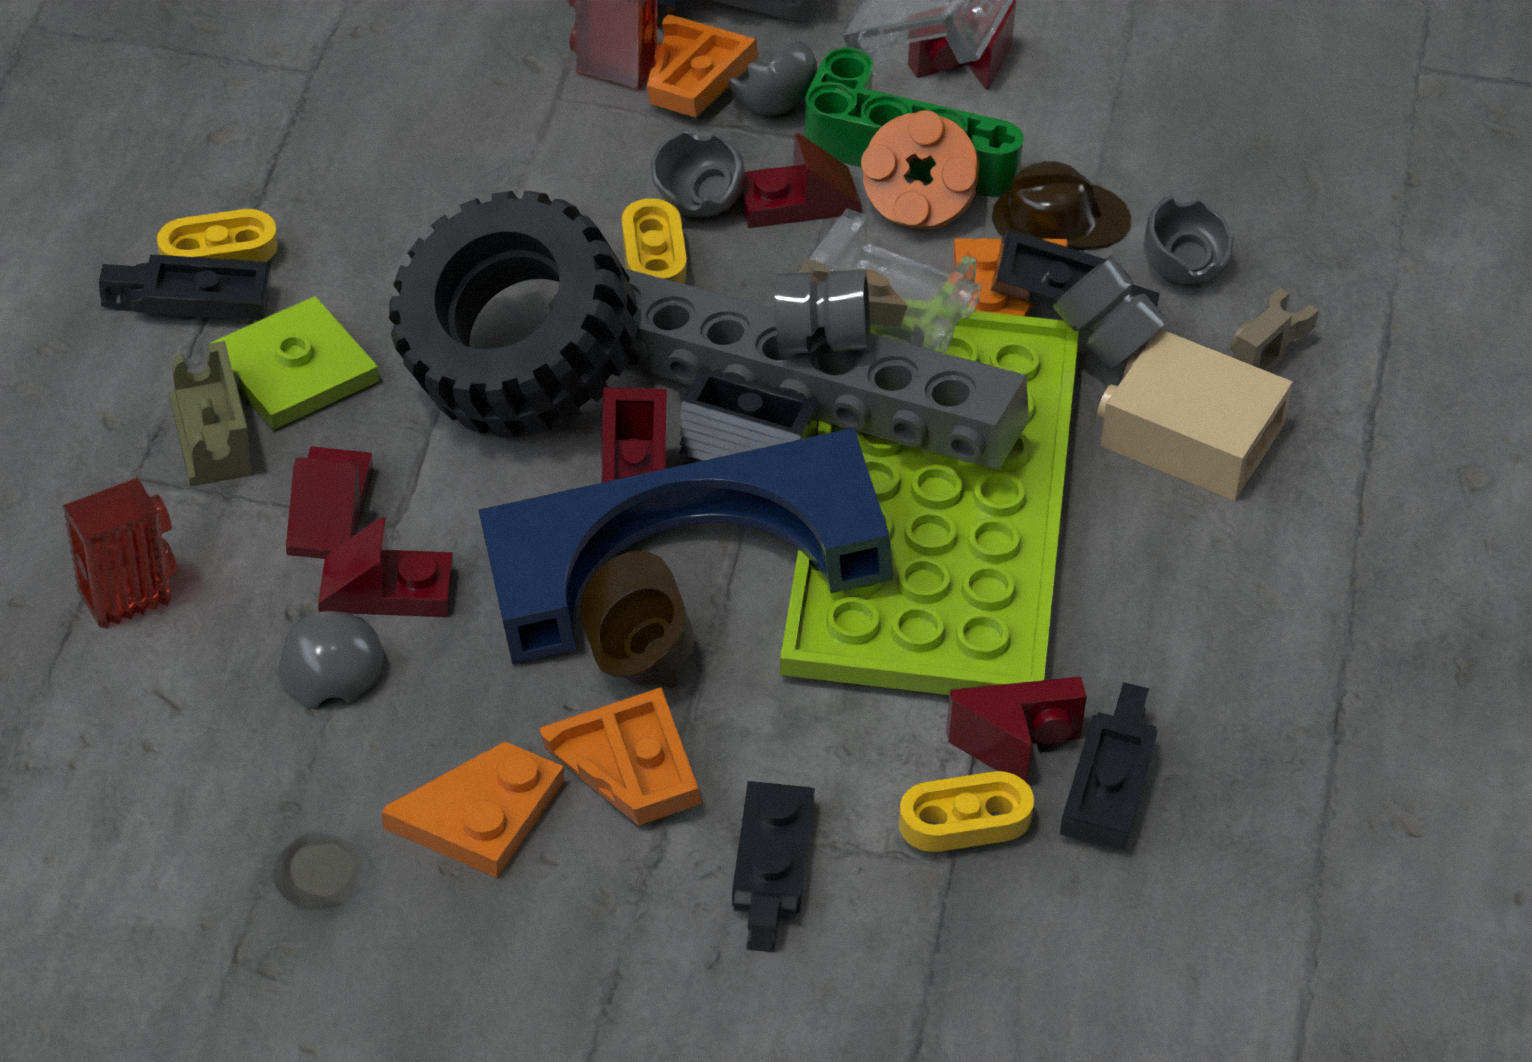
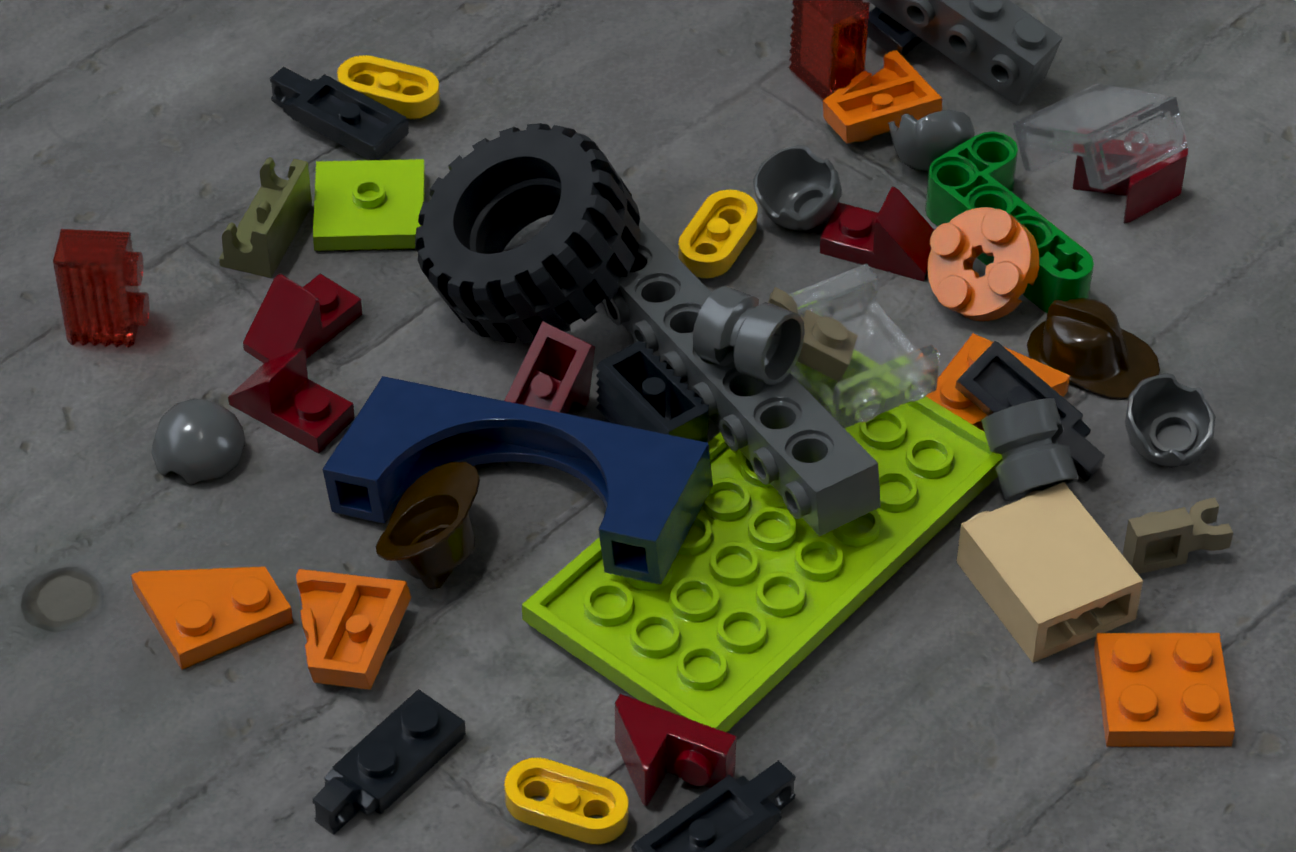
camera: 35 degrees right, 0 degrees up
none -> orange plate [1094,633,1235,747]

